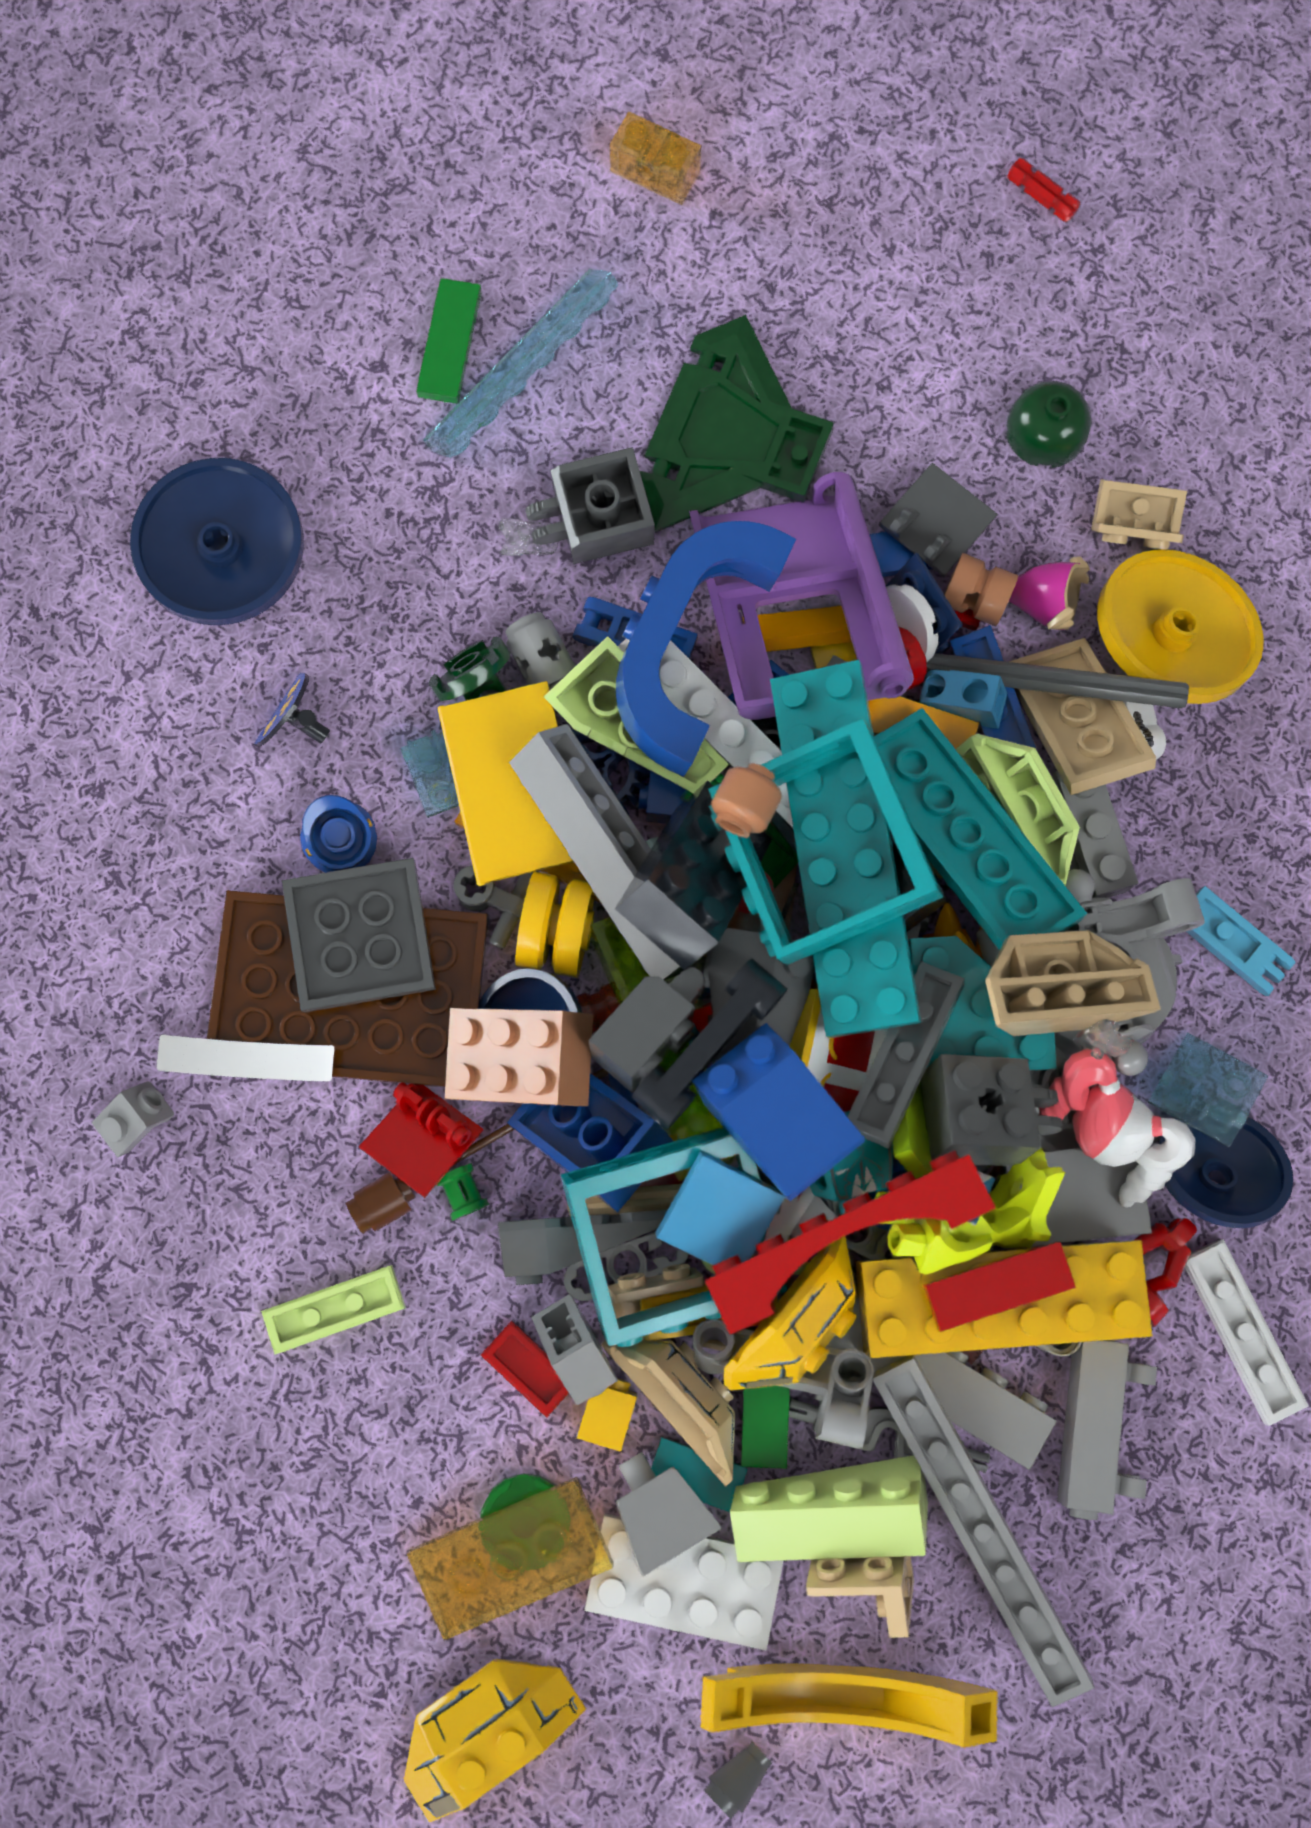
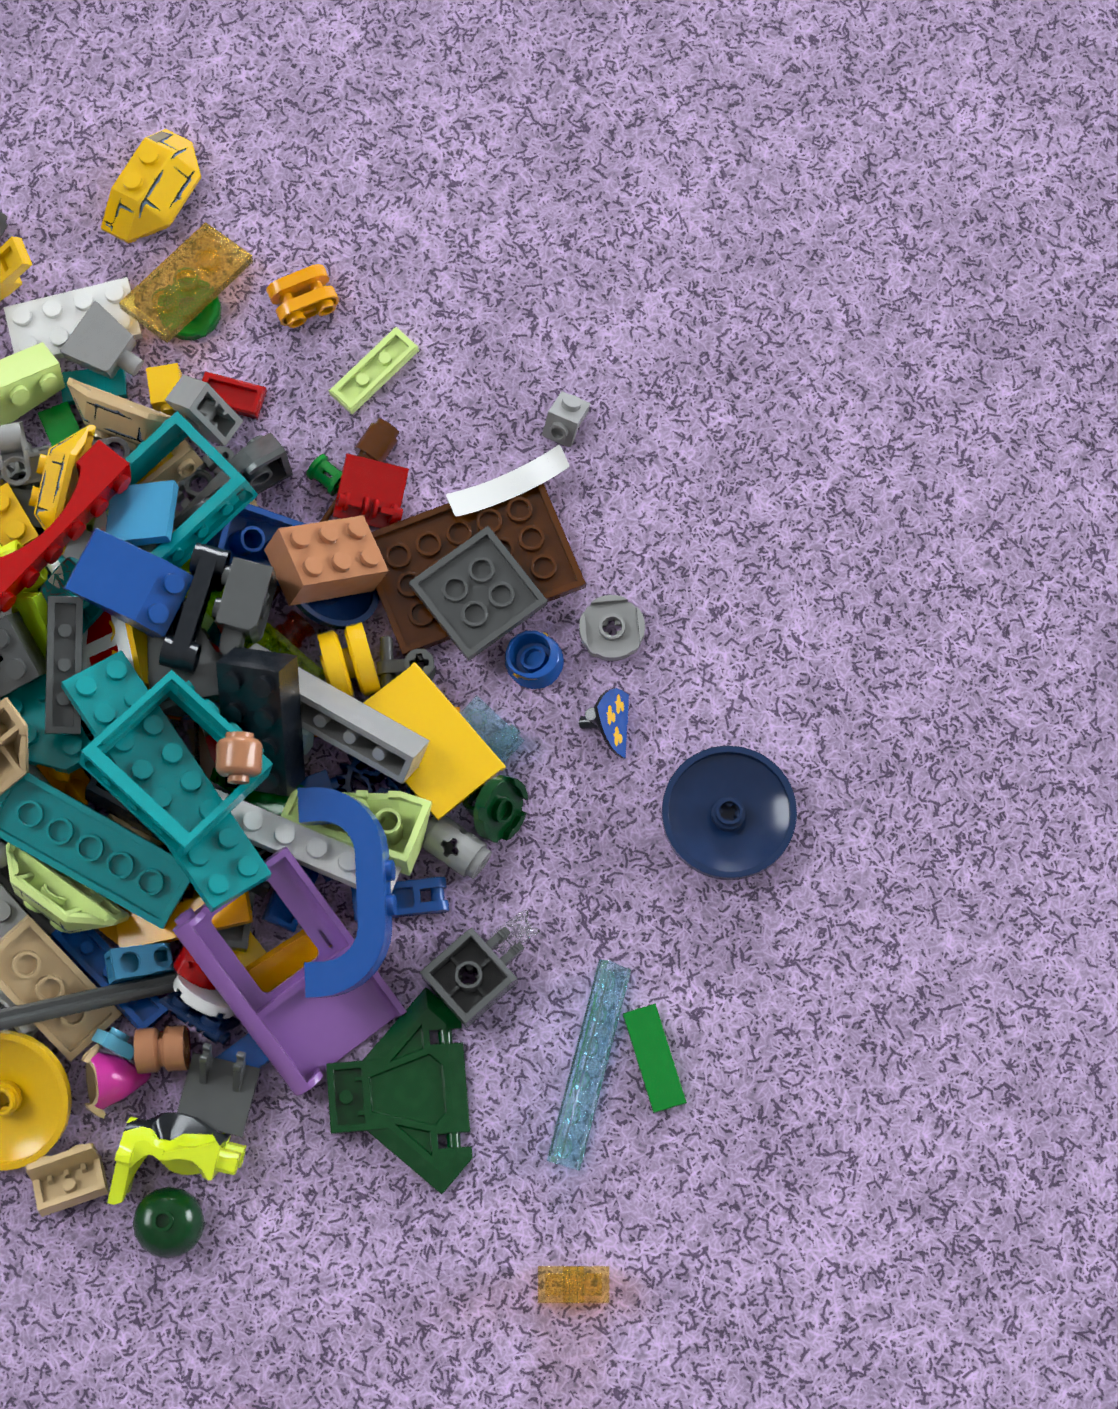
camera: 155 degrees right, 5 degrees down
none -> medium azure plate [91,1027,134,1061]
none -> neon yellow hips [107,1112,247,1205]
none -> light orange brick [266,264,339,328]
none -> light grey plate [579,595,645,661]

